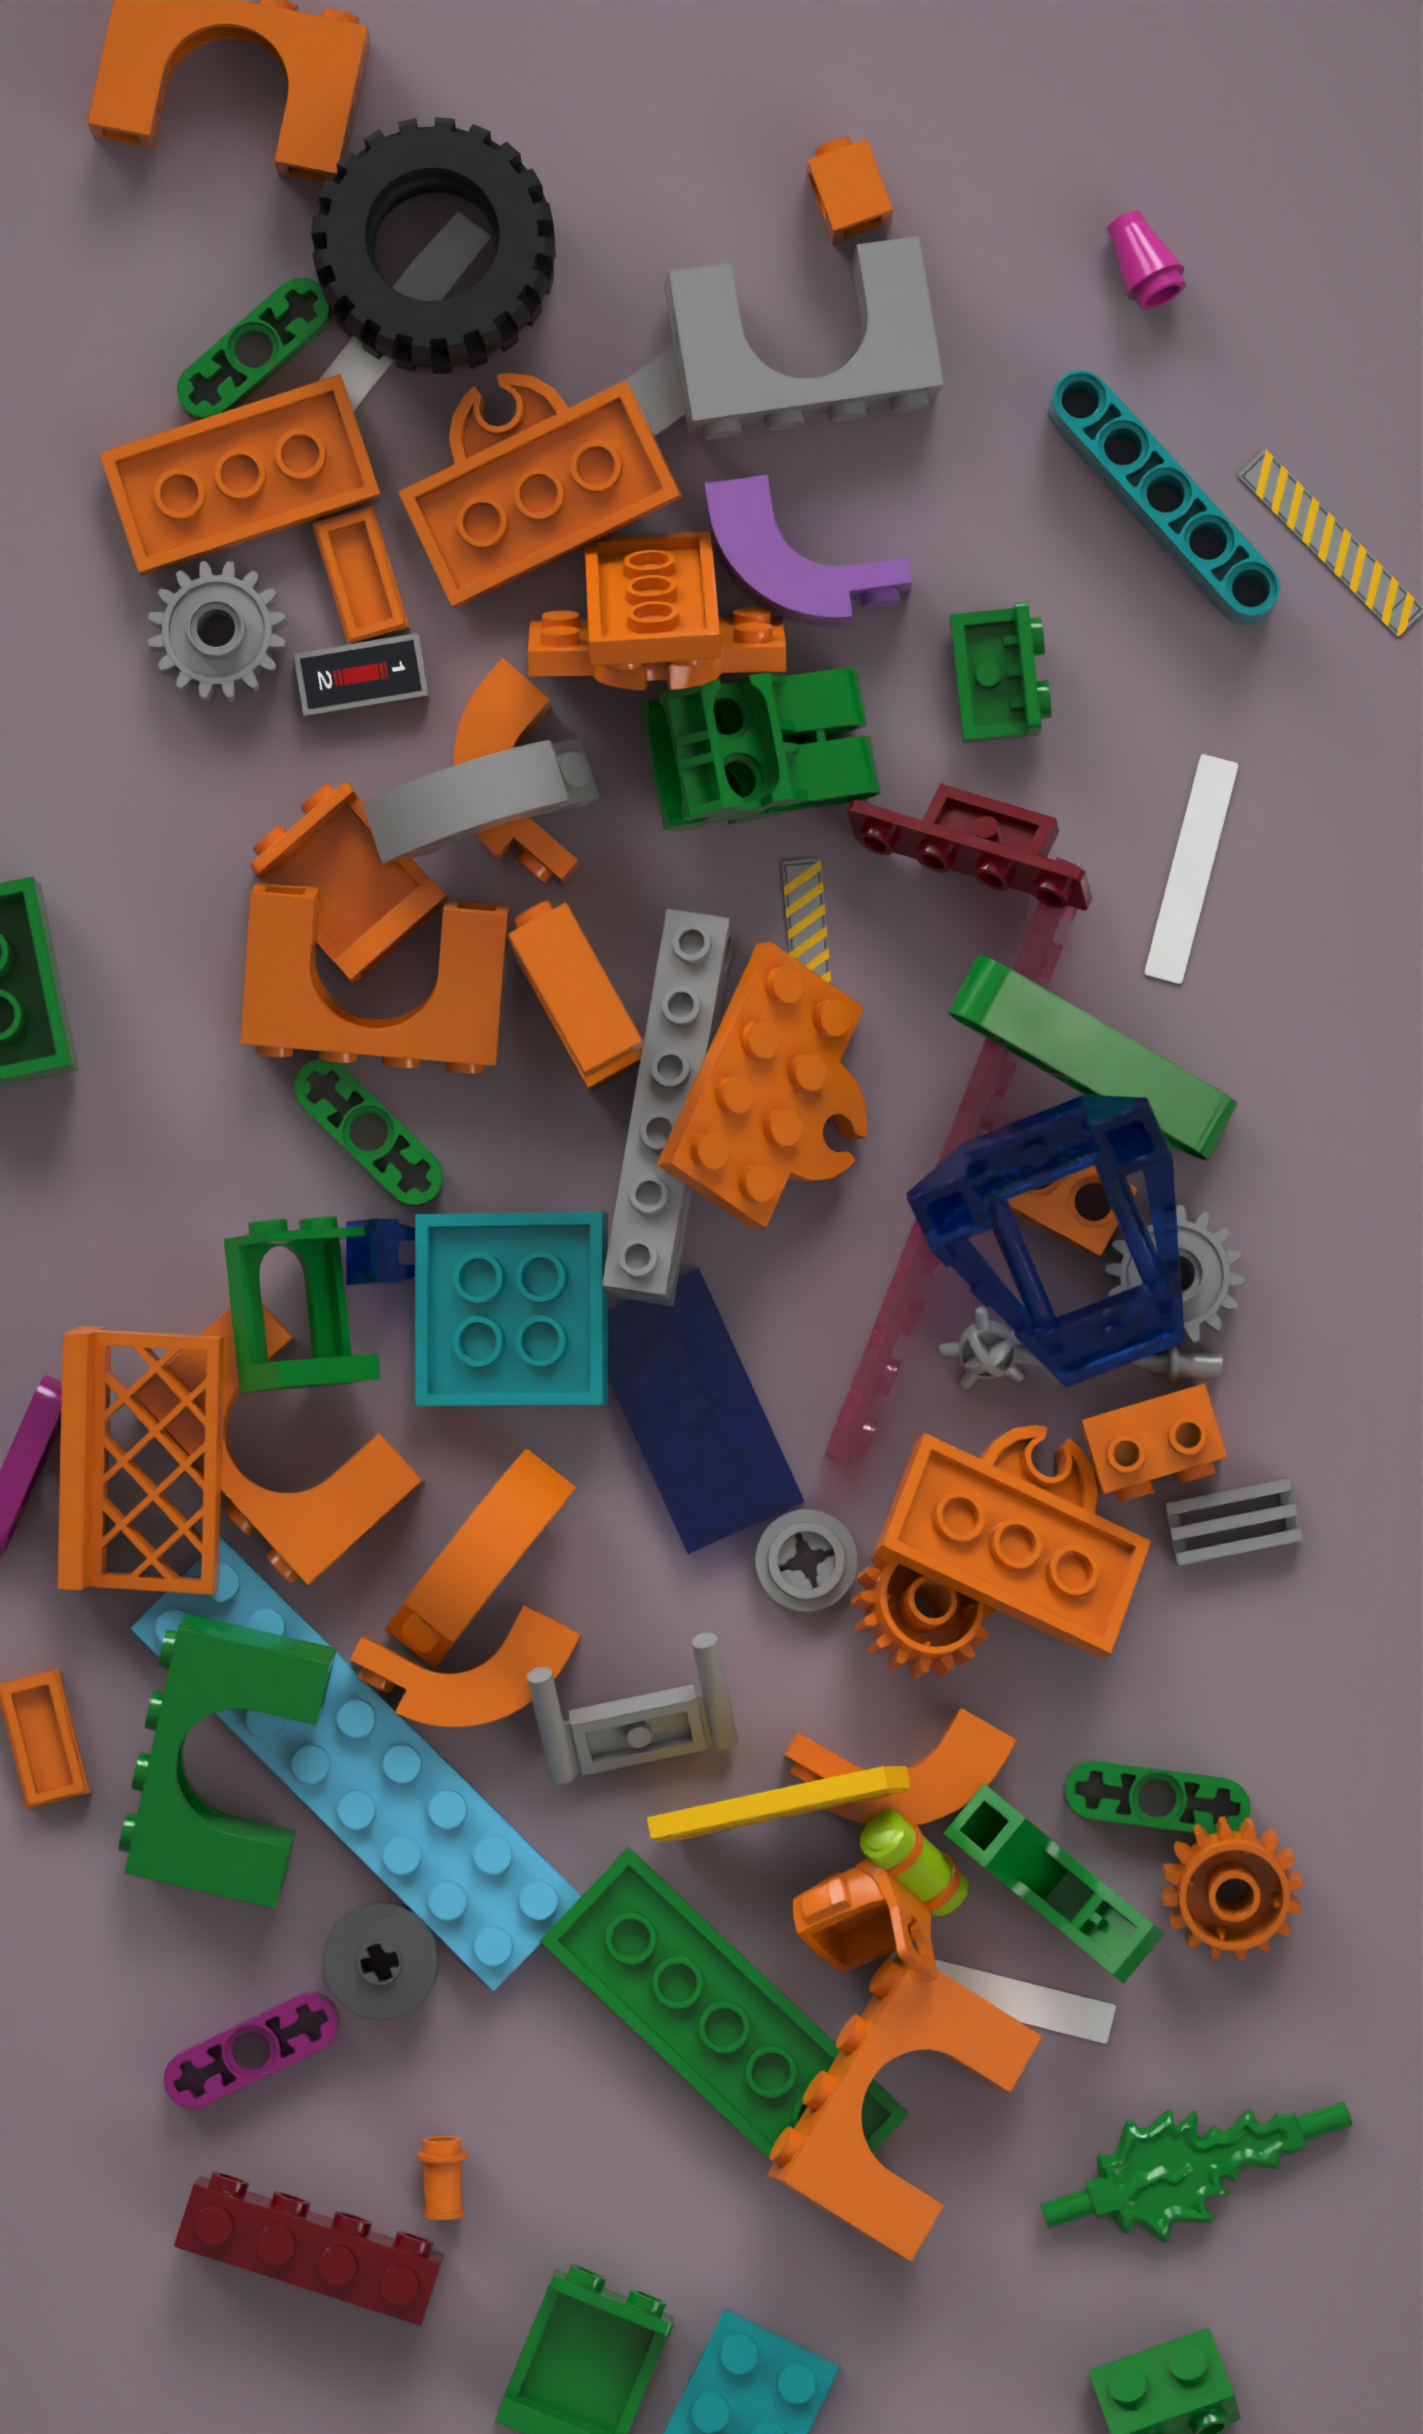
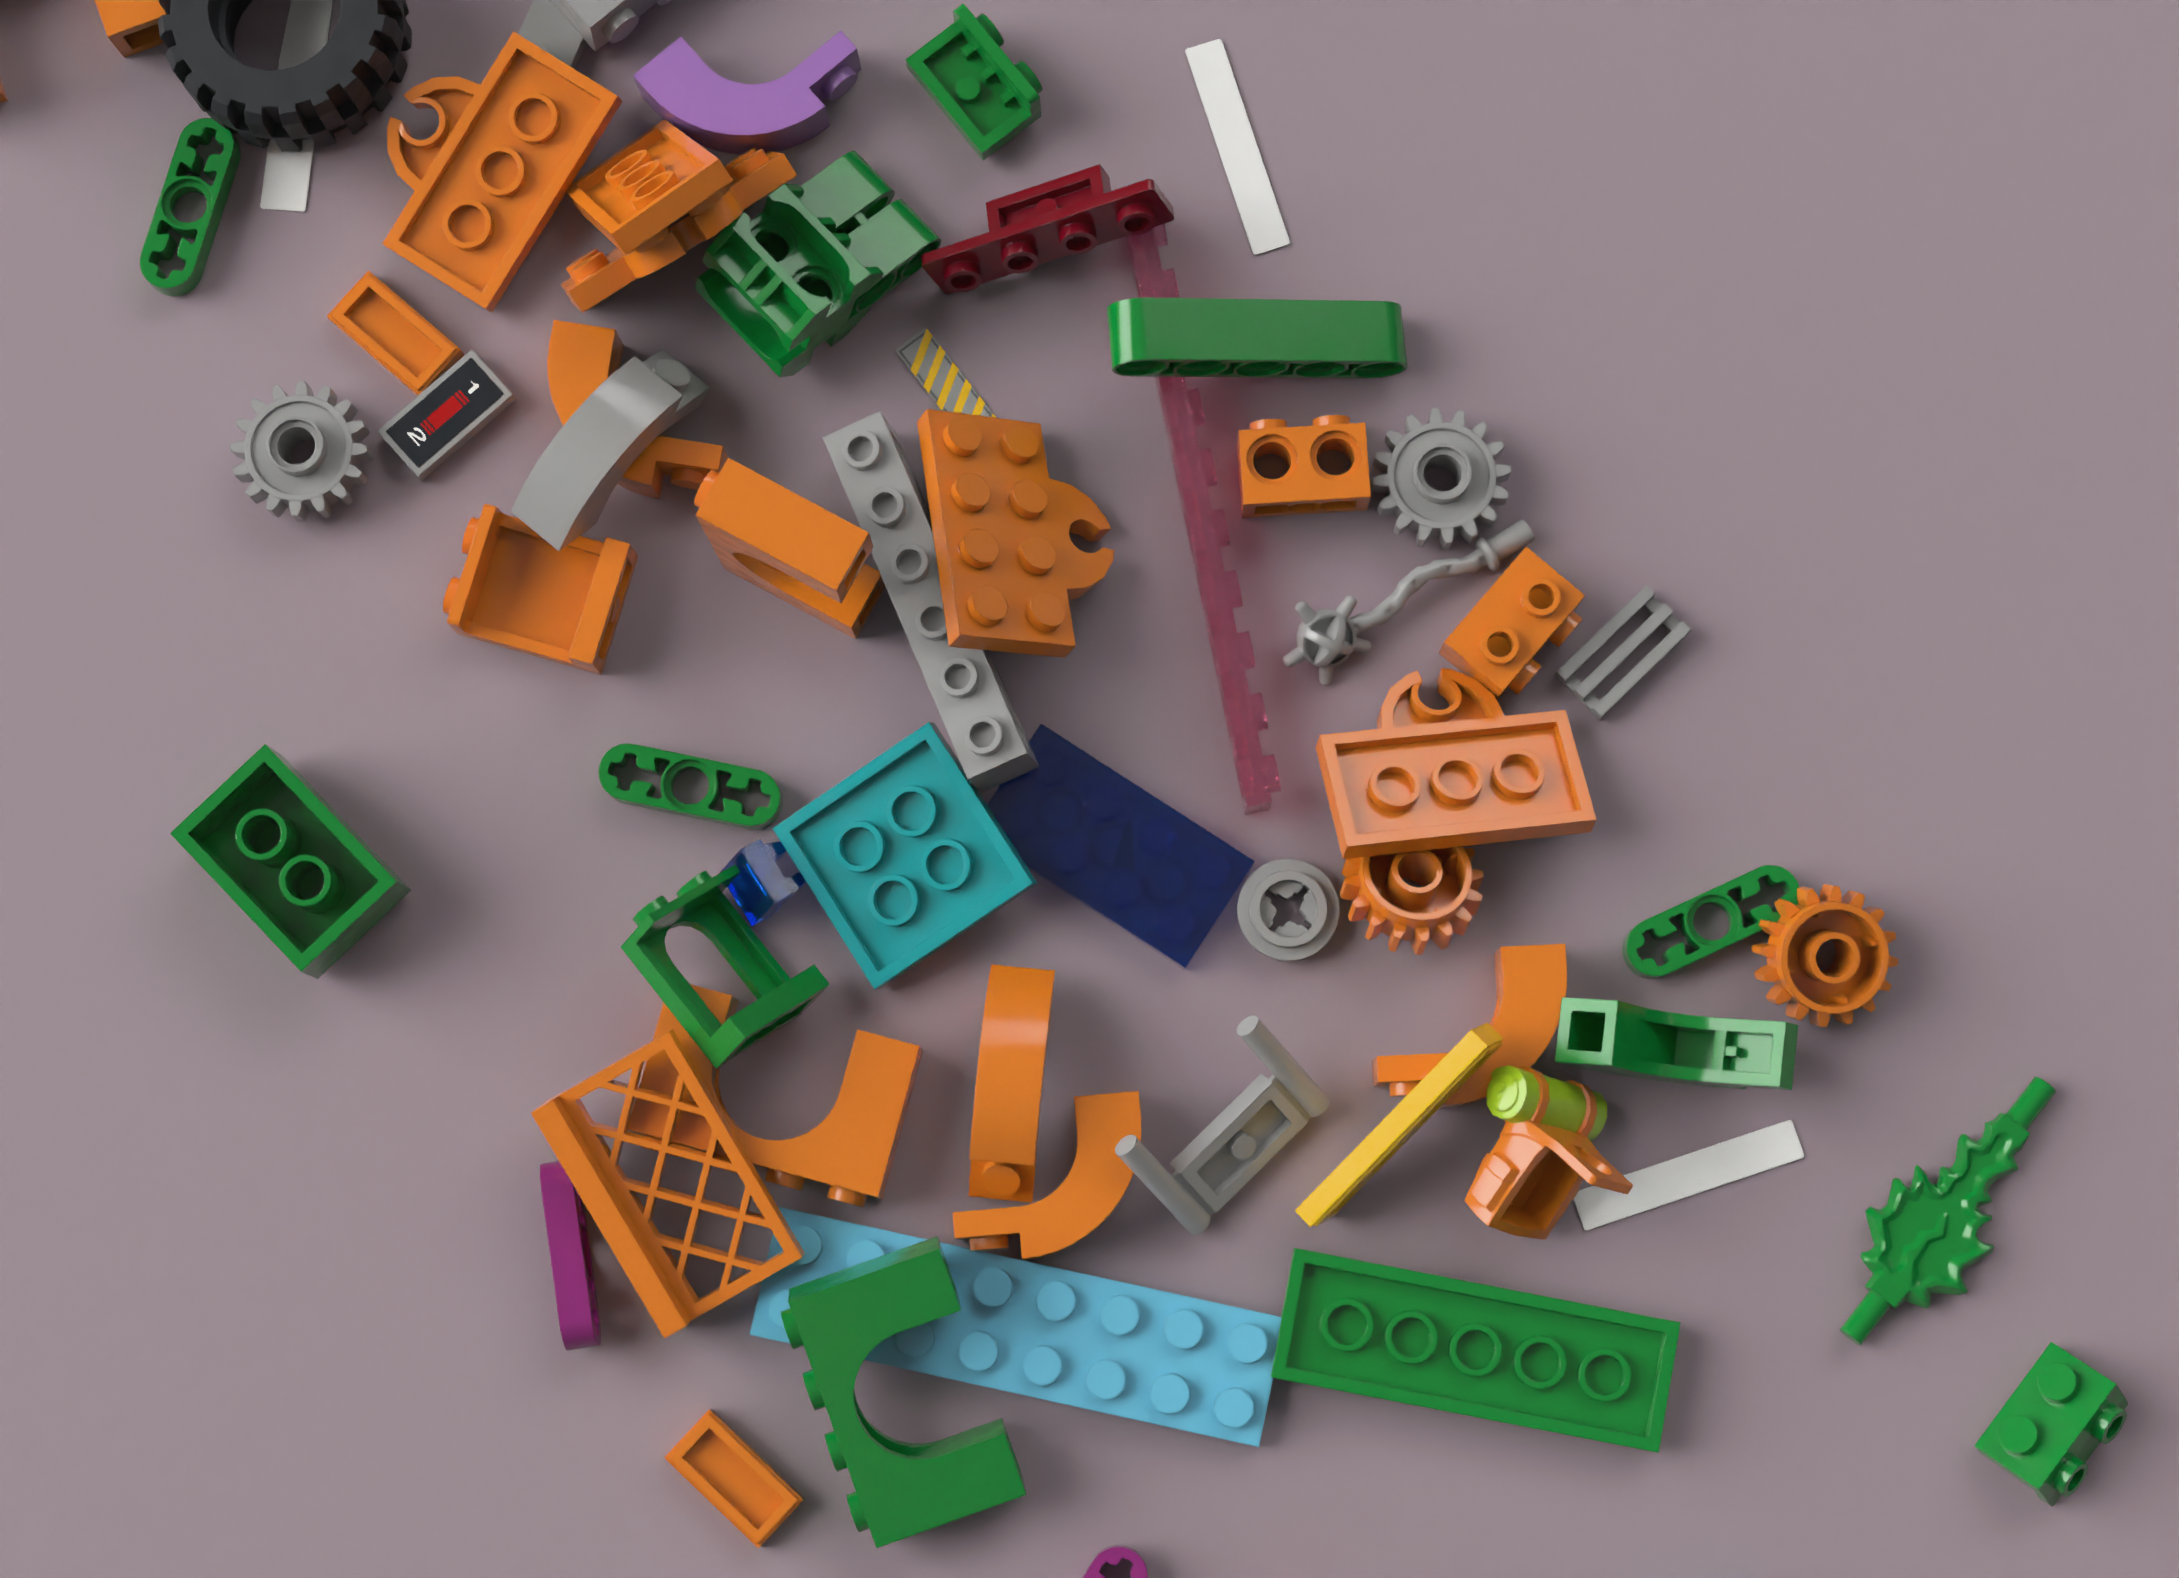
camera: 25 degrees left, 5 degrees down
orange plate [99,374,381,577] -> none
orange arch [240,882,511,1074] -> none
dark grey piece [323,1901,439,2020] -> none
orange arch [767,1953,1043,2262] -> none
clear blue windscreen [906,1095,1185,1388] -> none

